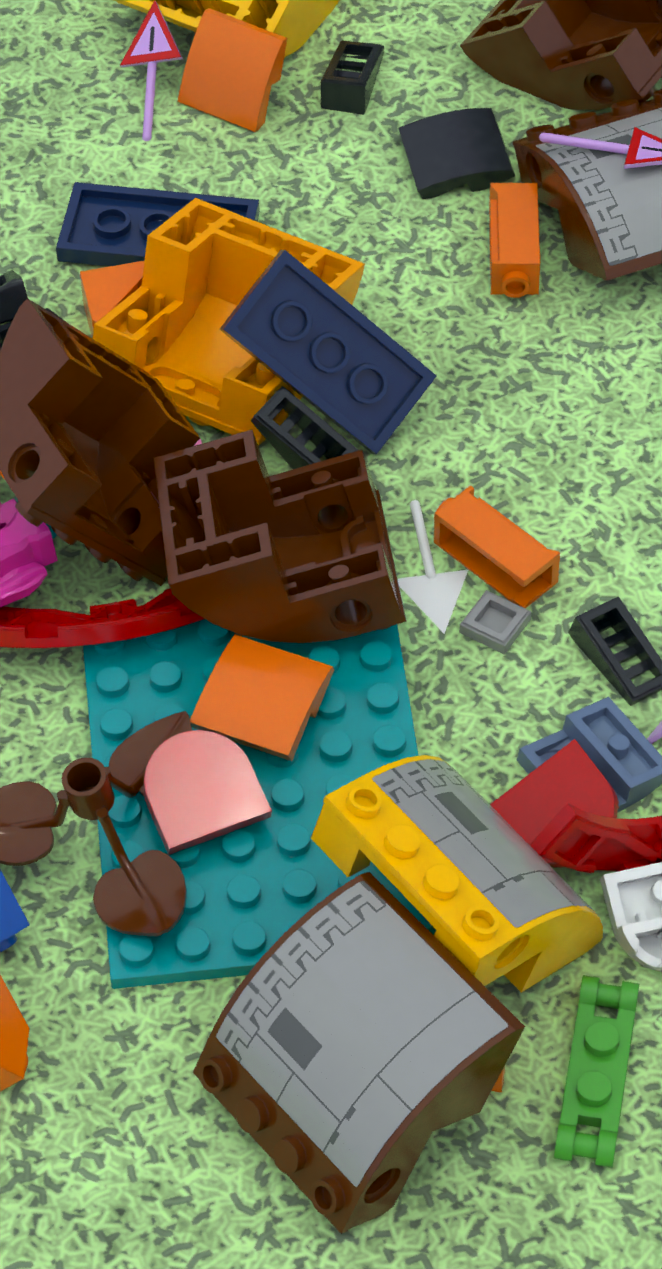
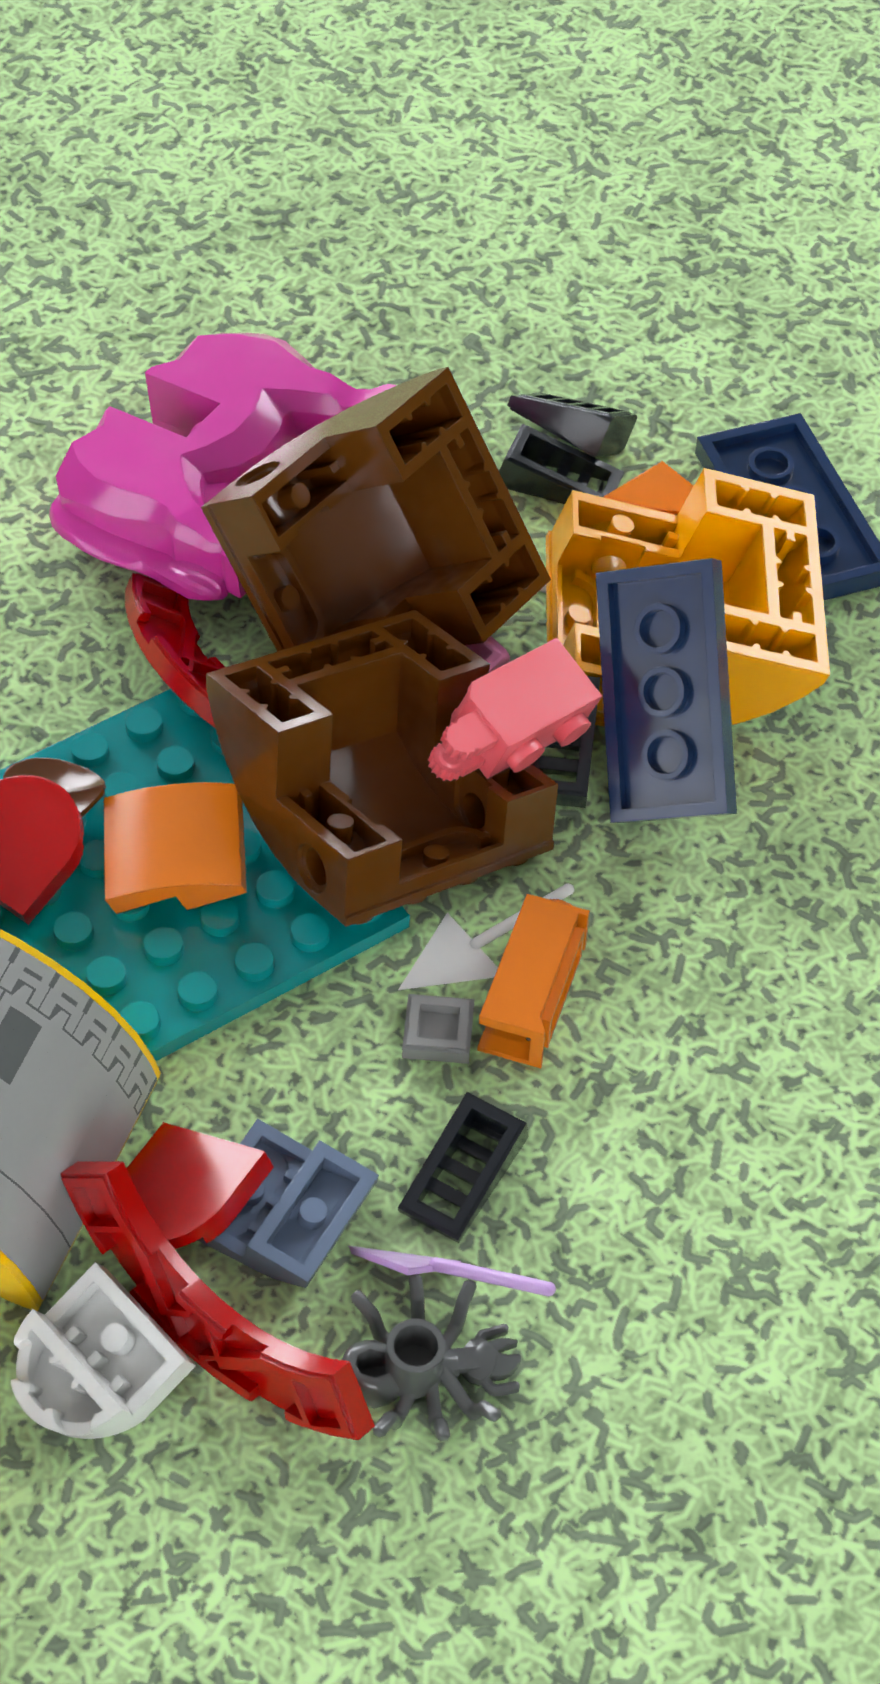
camera: 60 degrees right, 0 degrees up
none -> coral hinge [428,638,602,782]

